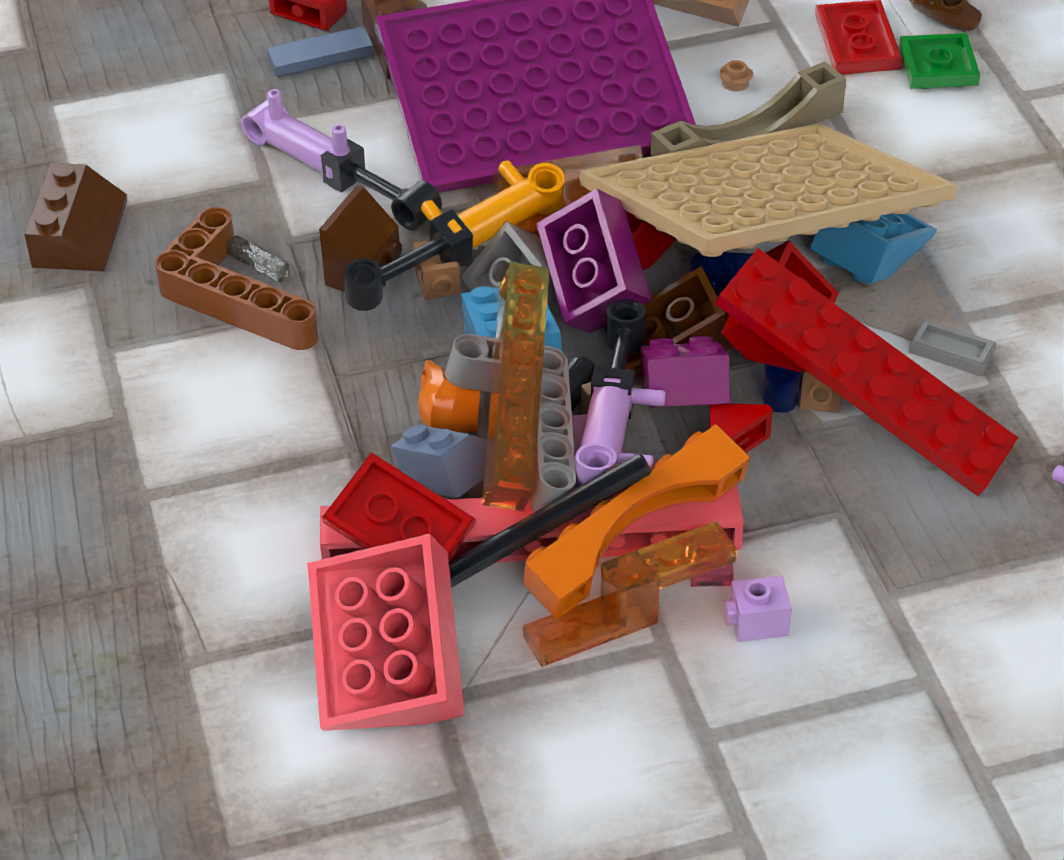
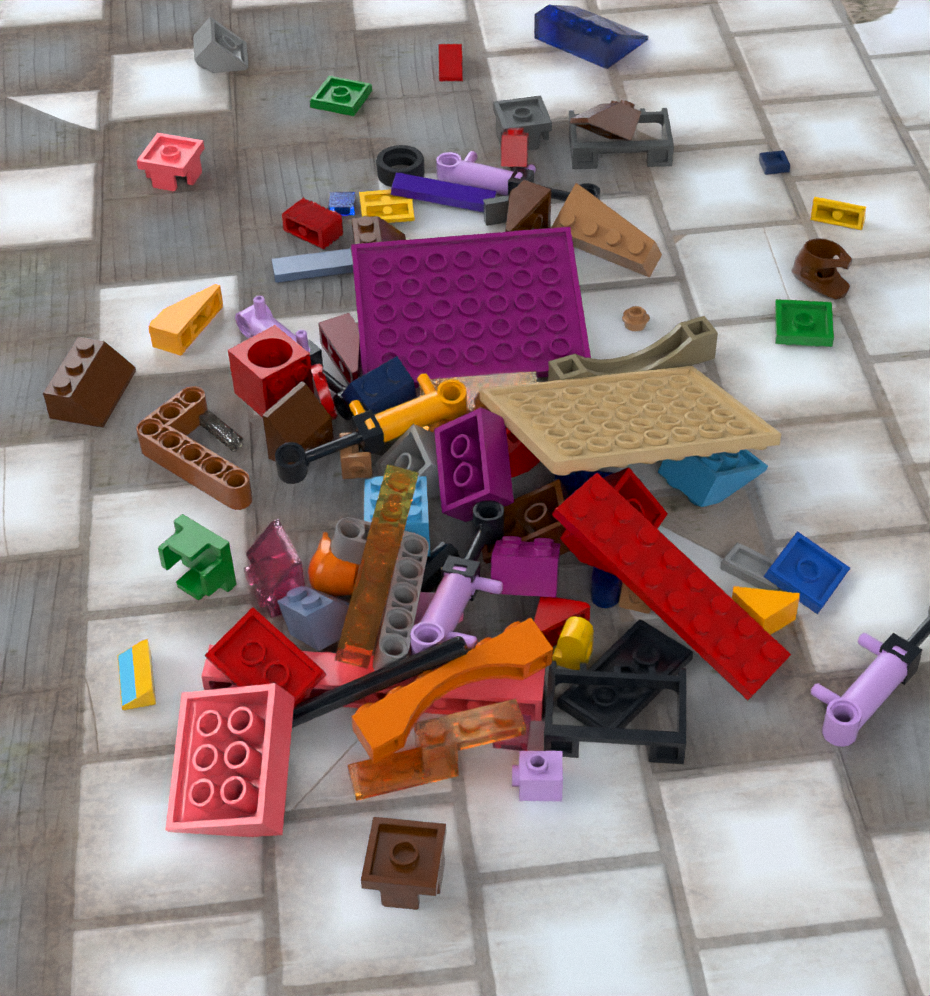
camera: 10 degrees right, 0 degrees up
red tile [815,0,903,74] -> none
none -> yellow slope [117,639,156,710]
none -> light orange slope [148,284,223,356]
none -> green panel [158,514,237,600]
none -> red brick [228,325,314,418]
none -> clear pink slope [243,519,305,618]
none -> red tile [310,363,338,420]
none -> slope [318,313,361,385]
none -> dark blue slope [341,356,417,414]
none -> reddish brown panel [361,817,447,910]
none -> black hinge [544,661,686,764]
none -> yellow leg [552,616,594,670]
none -> black tile [557,619,693,728]
none -> light orange slope [732,586,800,635]
none -> blue tile [763,531,850,615]

